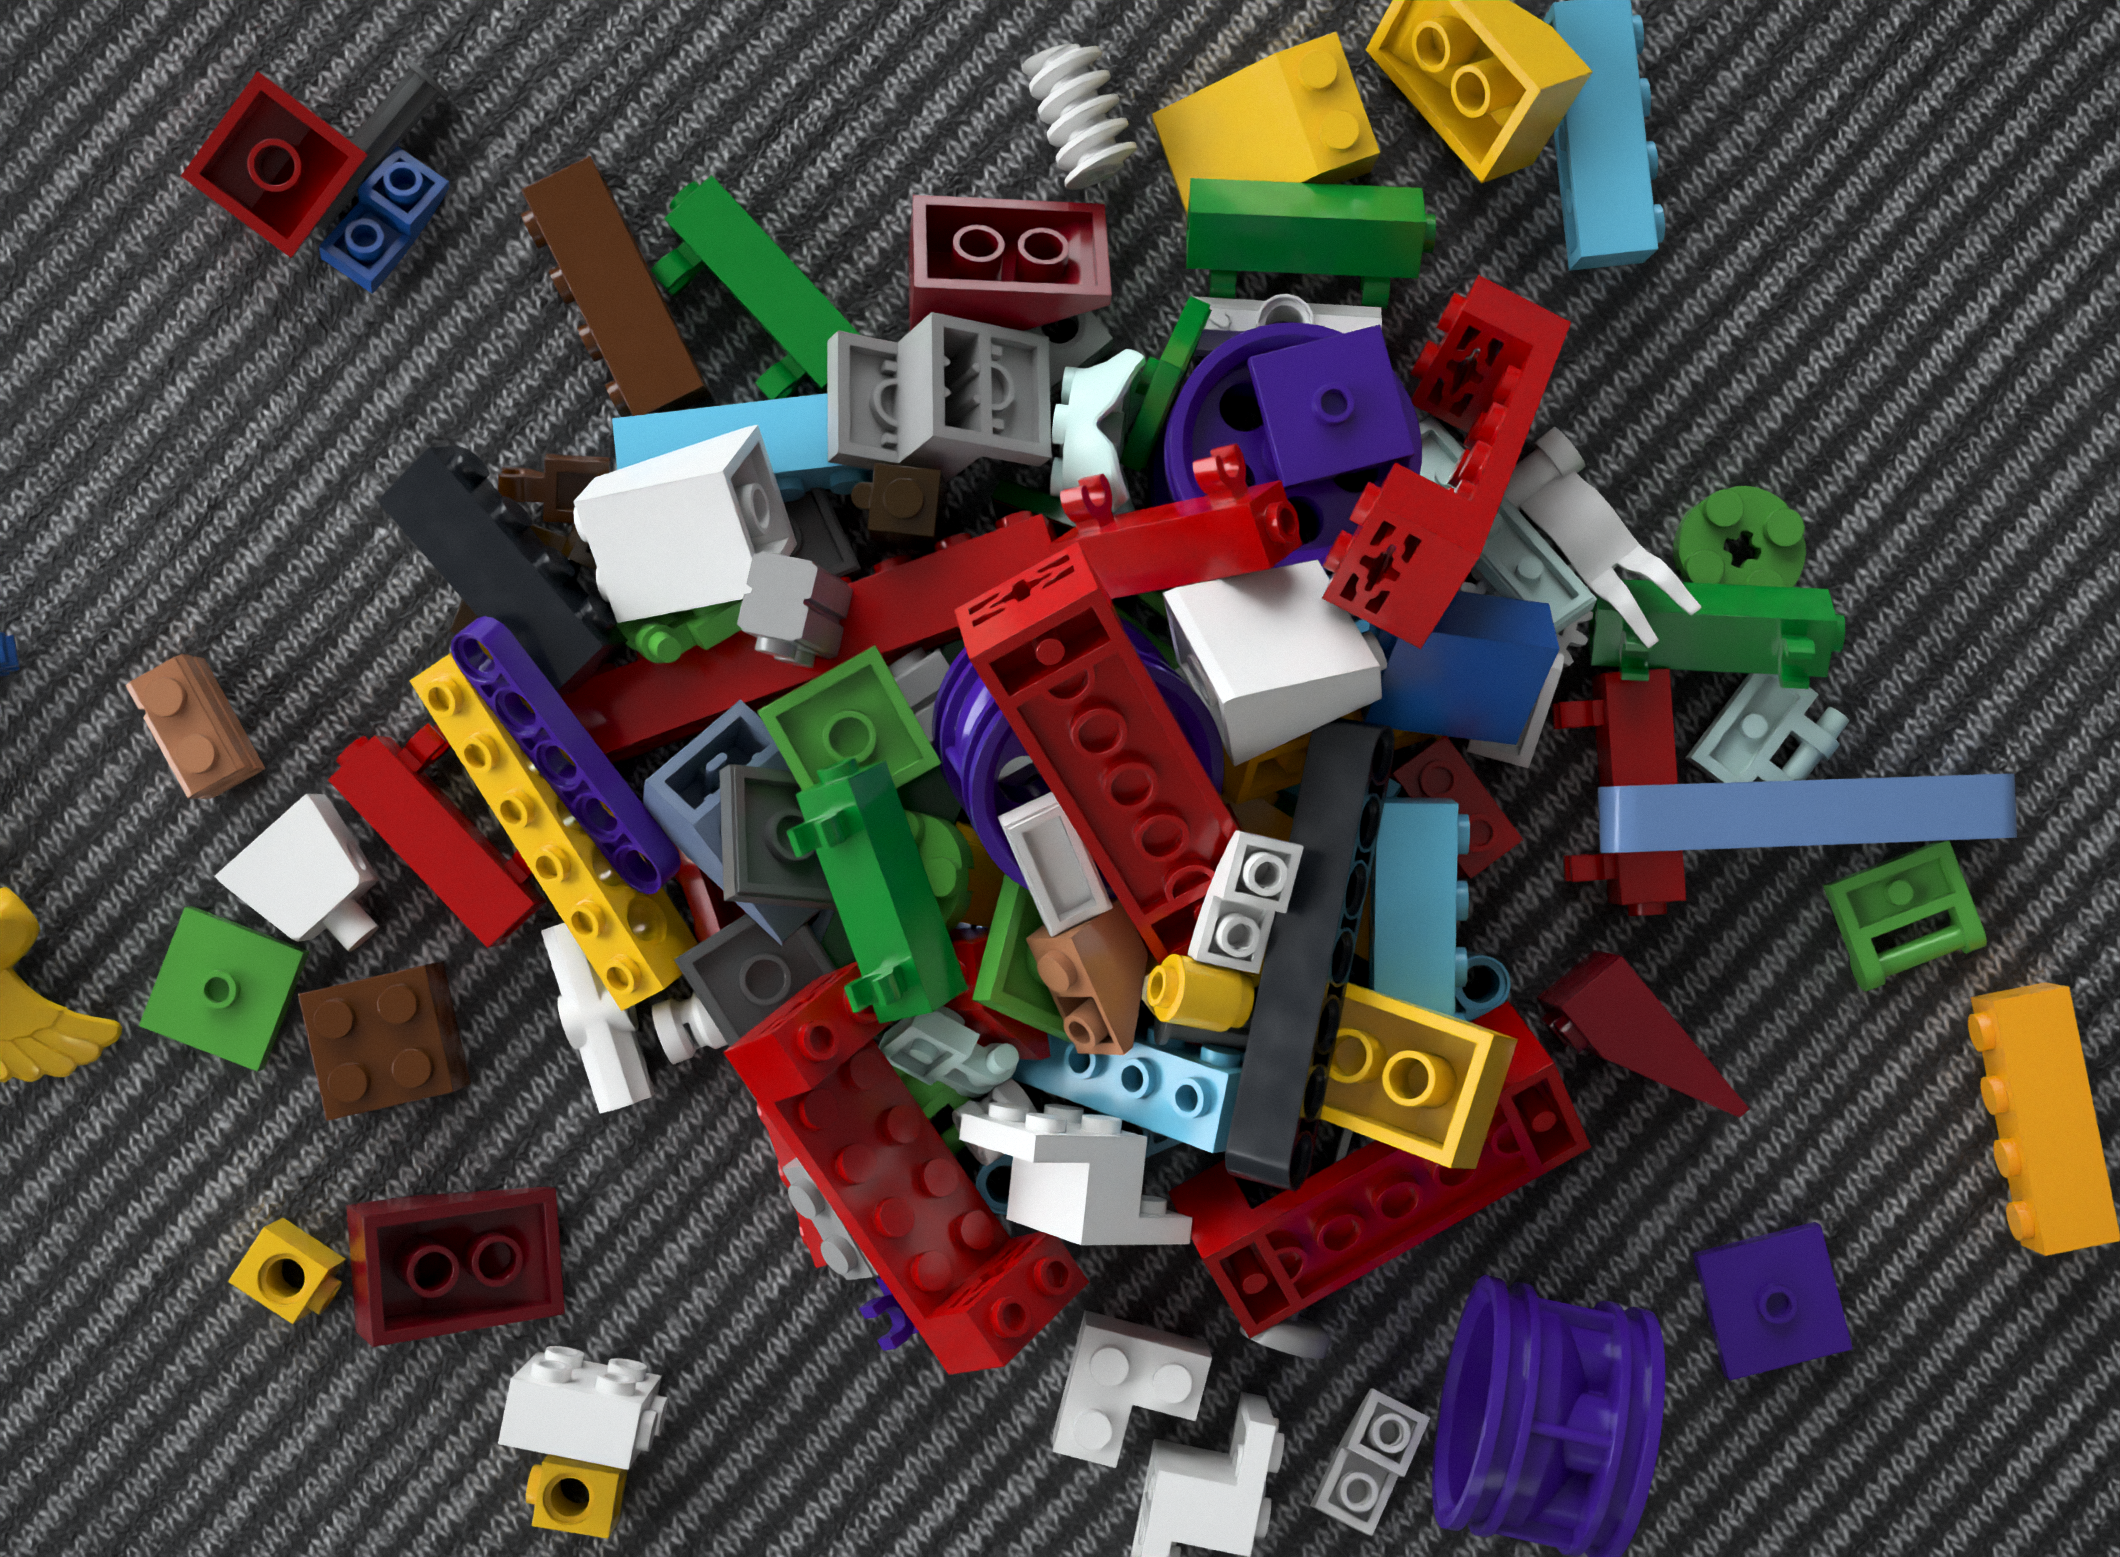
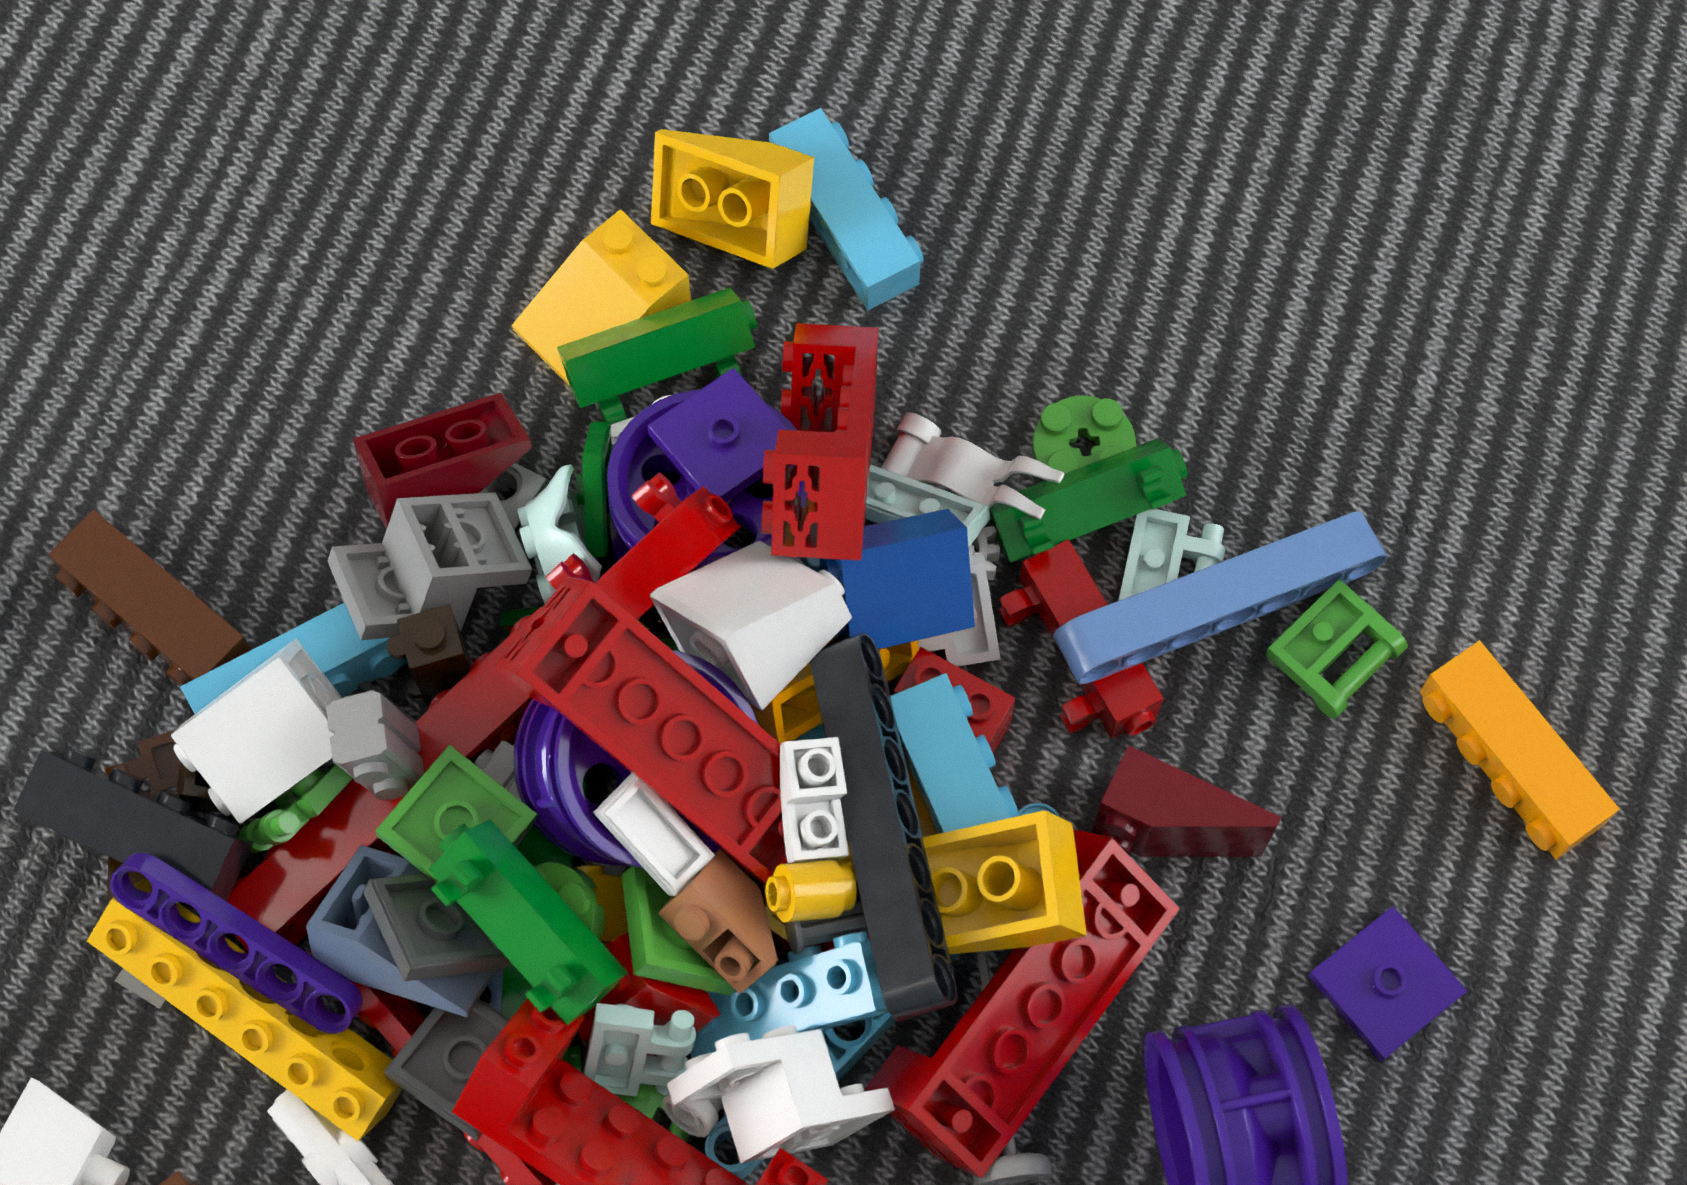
camera: 20 degrees left, 20 degrees down
red brick [328,723,547,948] -> none
green brick [650,175,860,400] -> none
white wheel [652,991,728,1064] -> none
white piece [1022,44,1137,190] -> none

